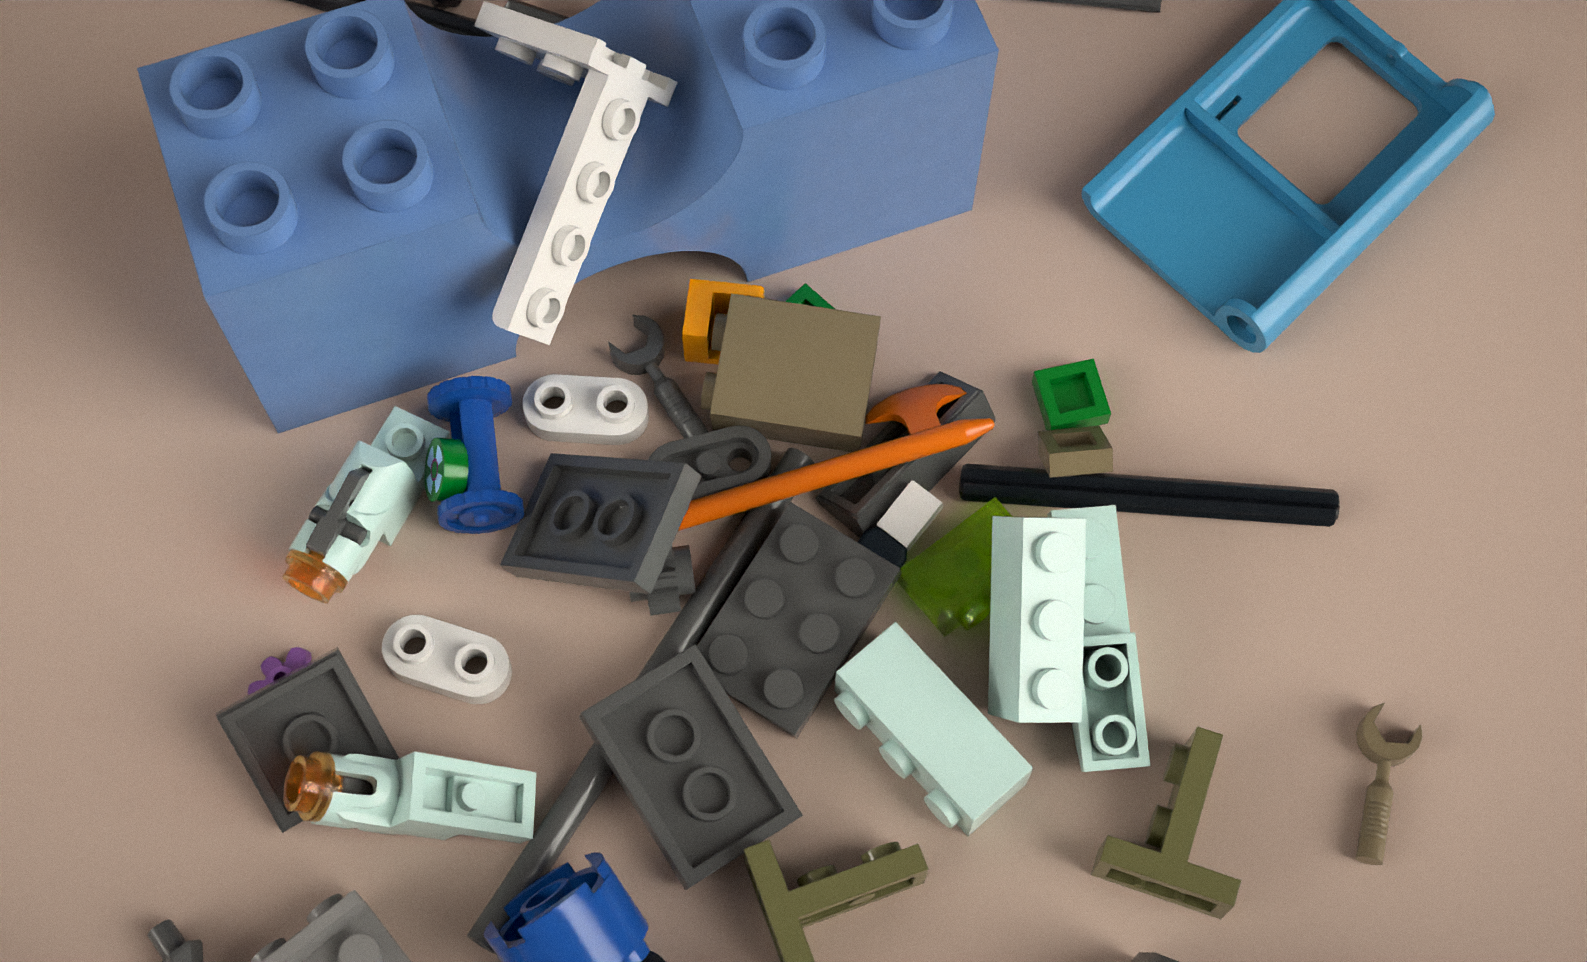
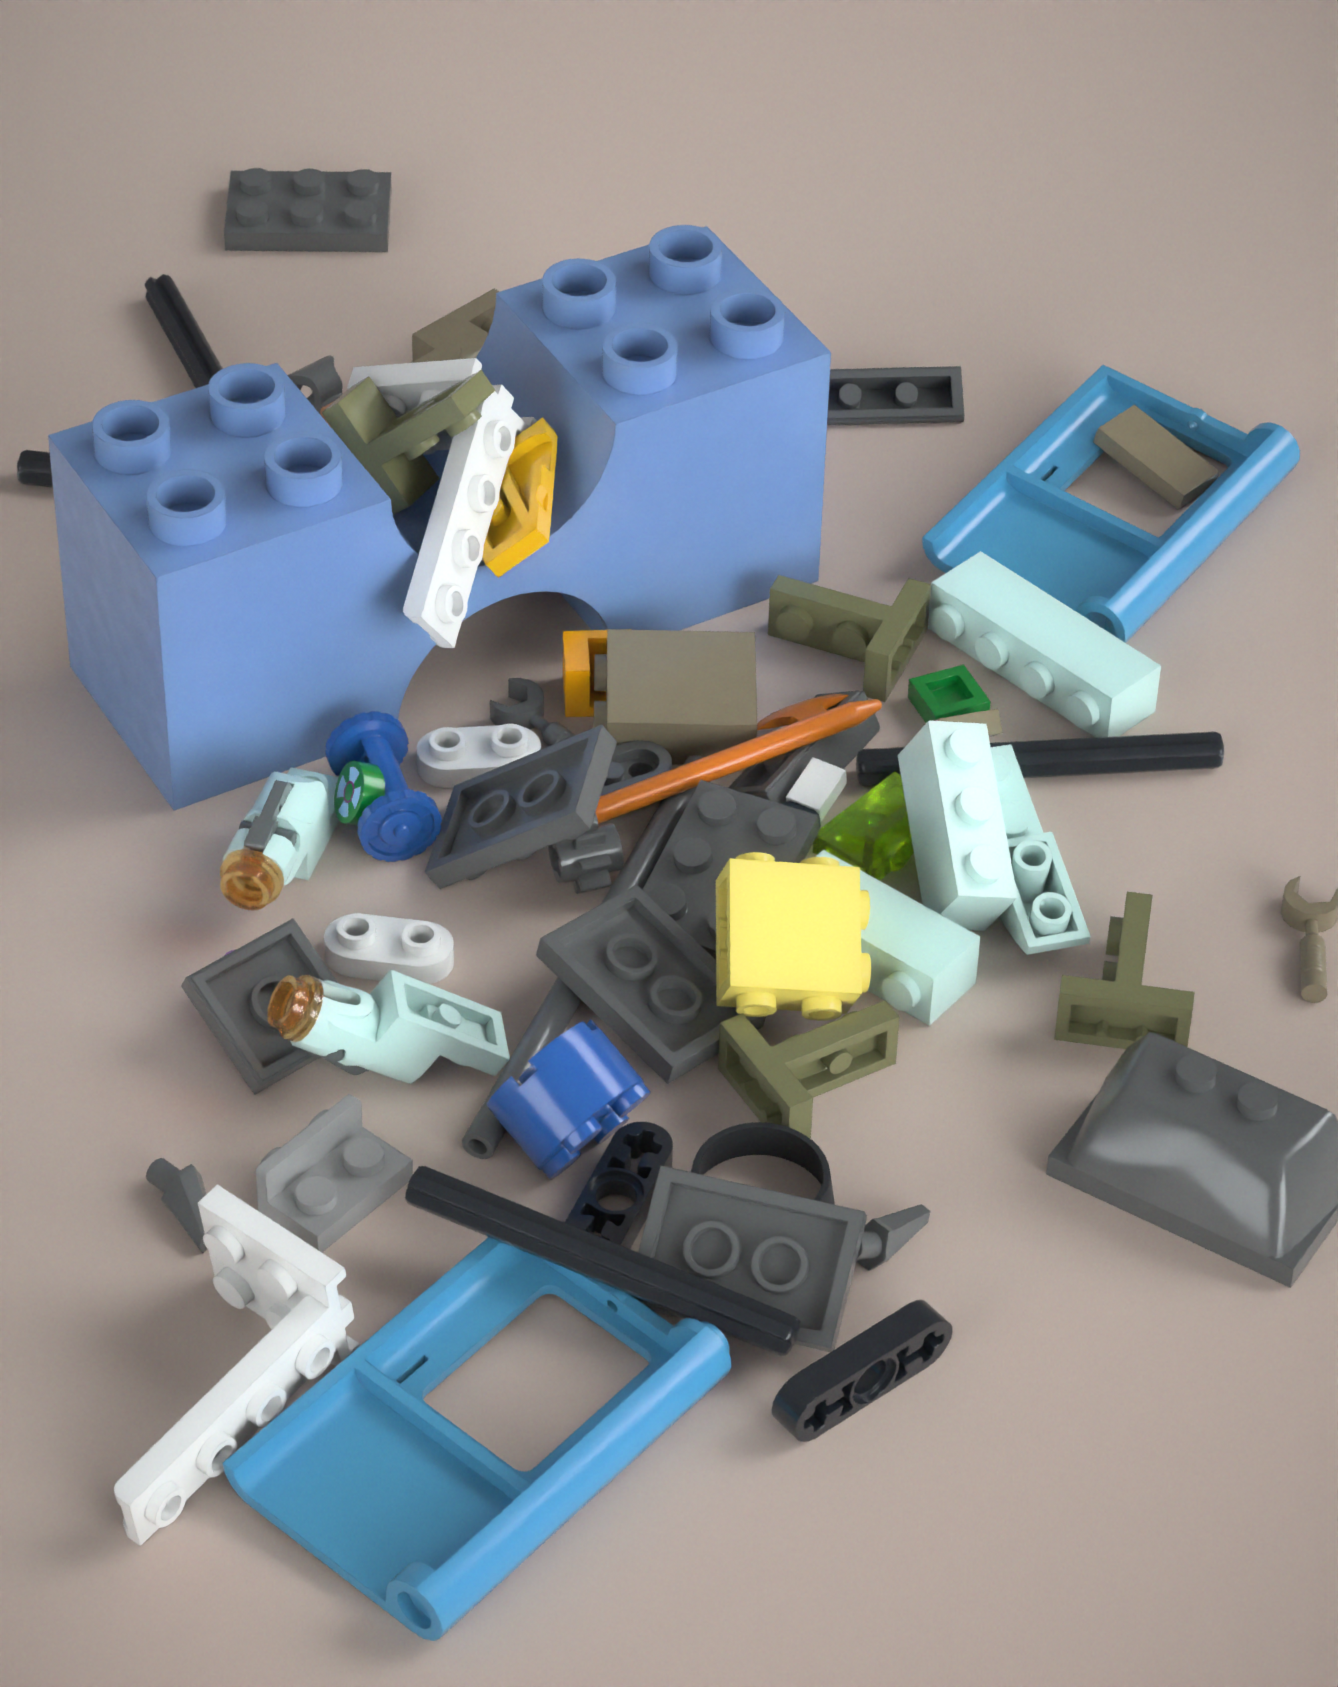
camera: 10 degrees left, 25 degrees down
none -> olive bracket [321,370,496,515]
none -> yellow wing [482,417,558,578]
none -> light yellow brick [716,852,871,1021]
none -> olive bracket [768,575,931,702]
none -> light aqua brick [928,551,1161,737]
none -> dark tan tile [1093,405,1220,510]

